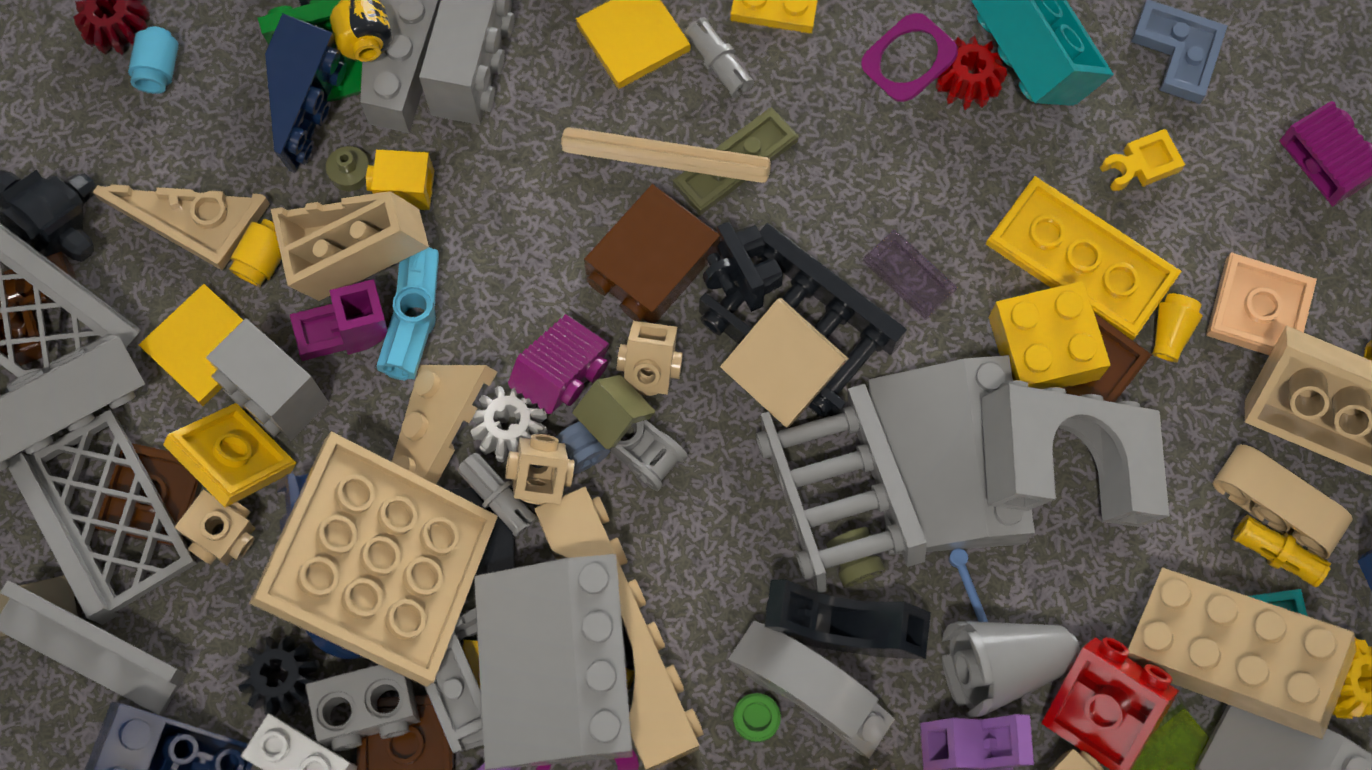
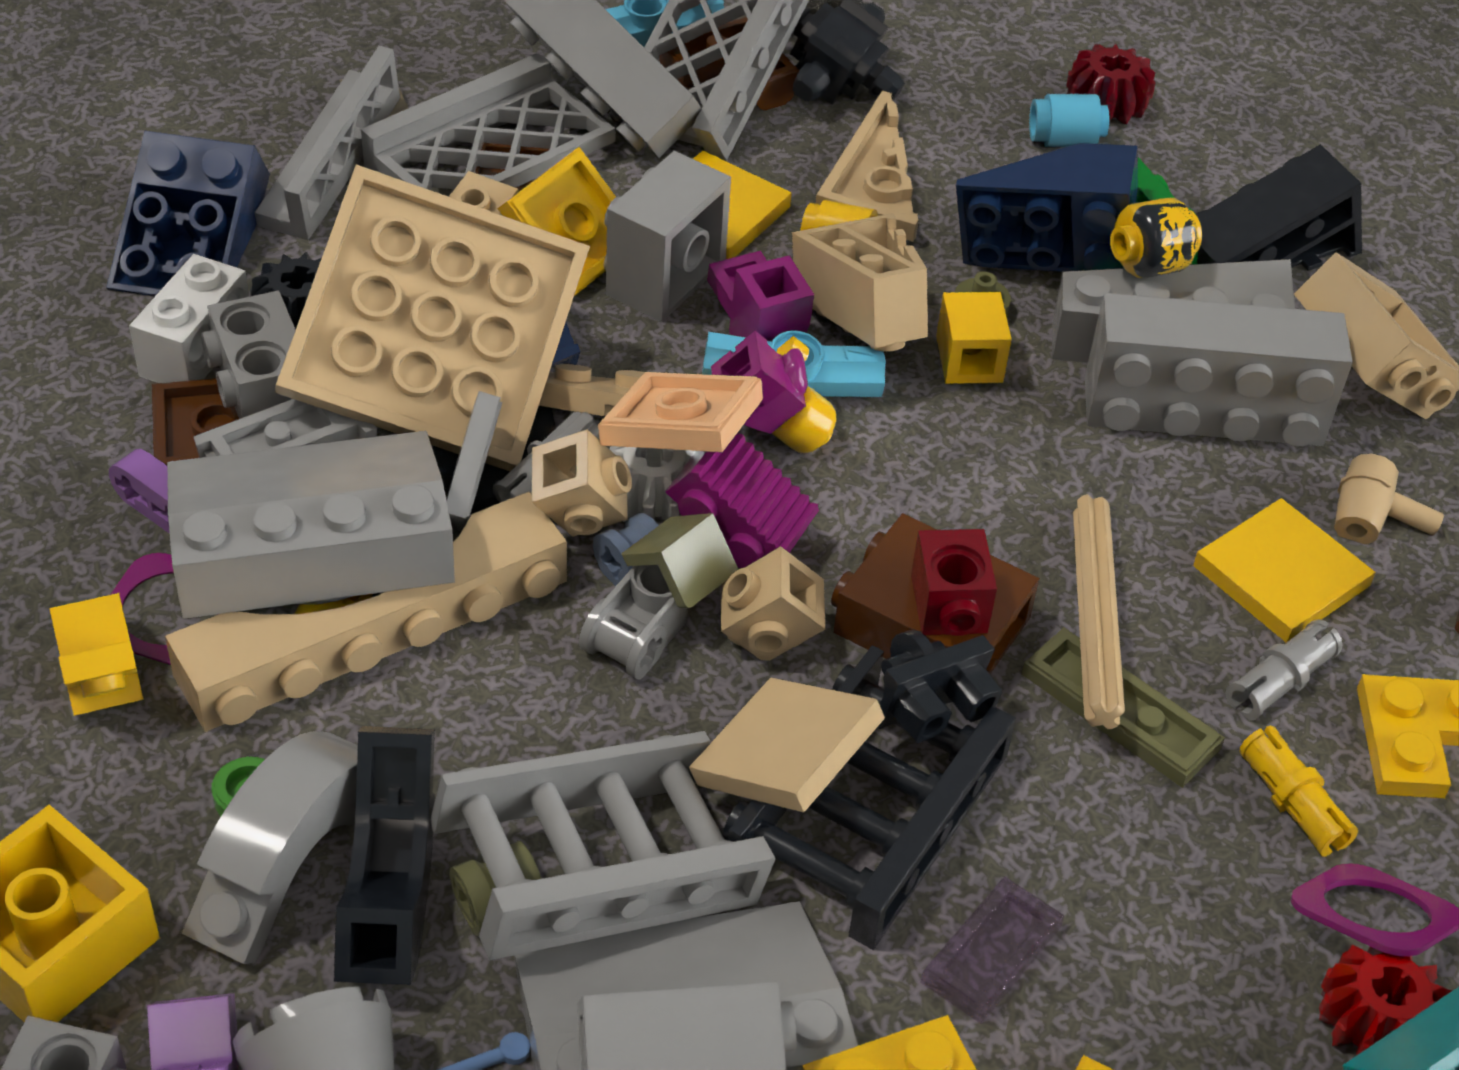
camera: 80 degrees right, 25 degrees down
none -> light grey tile [446,391,503,531]
none -> light nougat plate [598,372,763,452]
none -> magenta piece [711,331,836,453]
none -> dark red brick [911,529,997,636]
none -> yellow pin [1239,725,1358,857]

